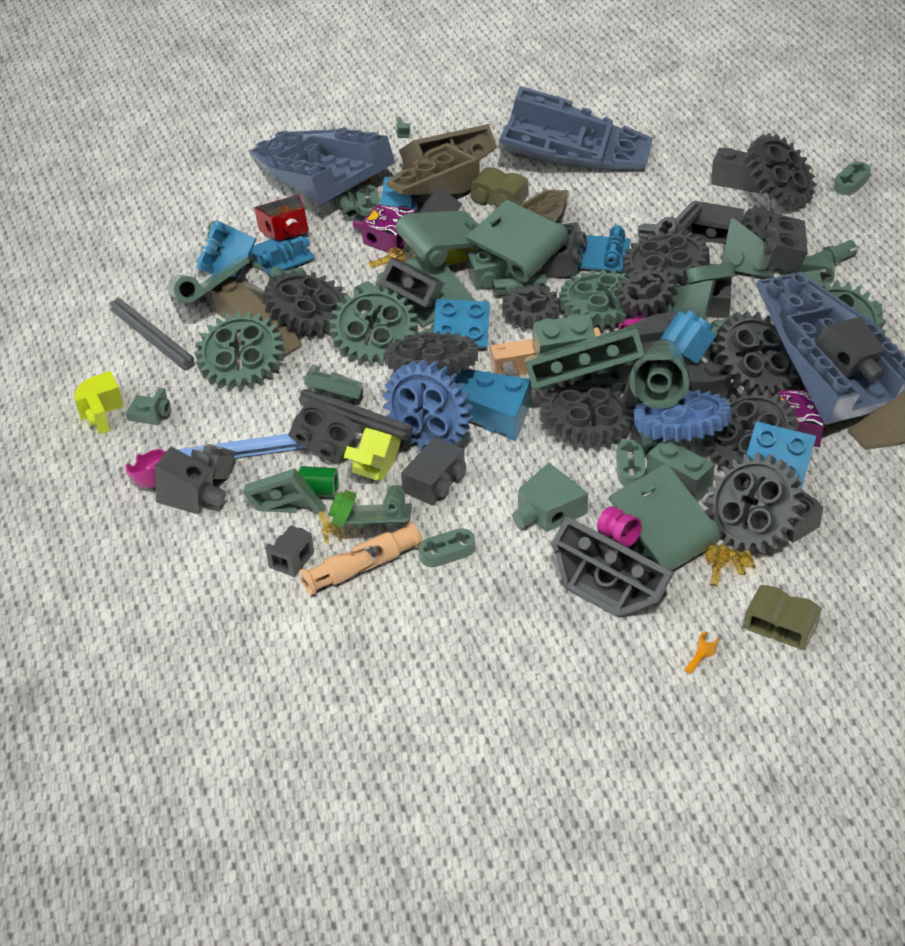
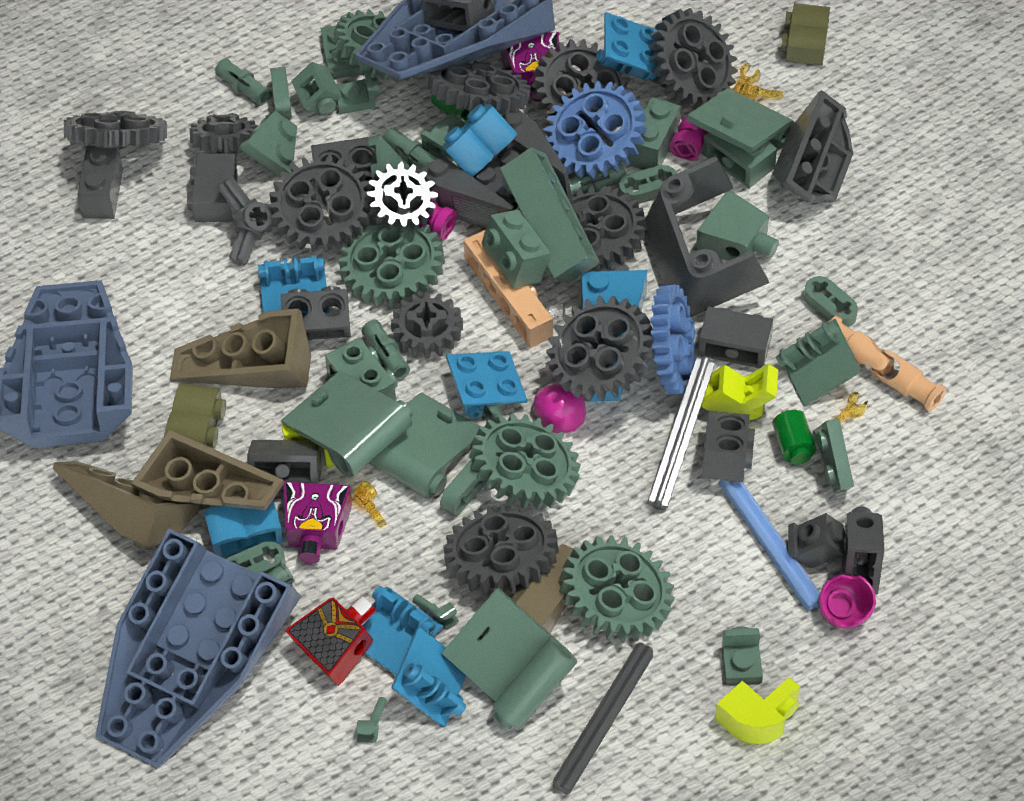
camera: 110 degrees left, 10 degrees up
dark grey brick [265,525,314,578] -> none
sand green wing [304,364,363,401] -> none
bright green plate [328,489,357,528] -> none
dark grey brick [379,258,445,307] -> none
sand green hand [396,117,410,137] -> none
sand green door [466,199,569,282] -> none
dark pink wheel [597,506,642,547] -> none
sand green cone [629,339,690,409] -> none
light orange hand [684,631,719,674] -> none
sand green beam [686,263,735,284] -> none
dark grey brick [763,213,808,273] -> none
sand green beam [834,162,871,195] -> none
none -> dark grey windscreen [645,156,770,317]

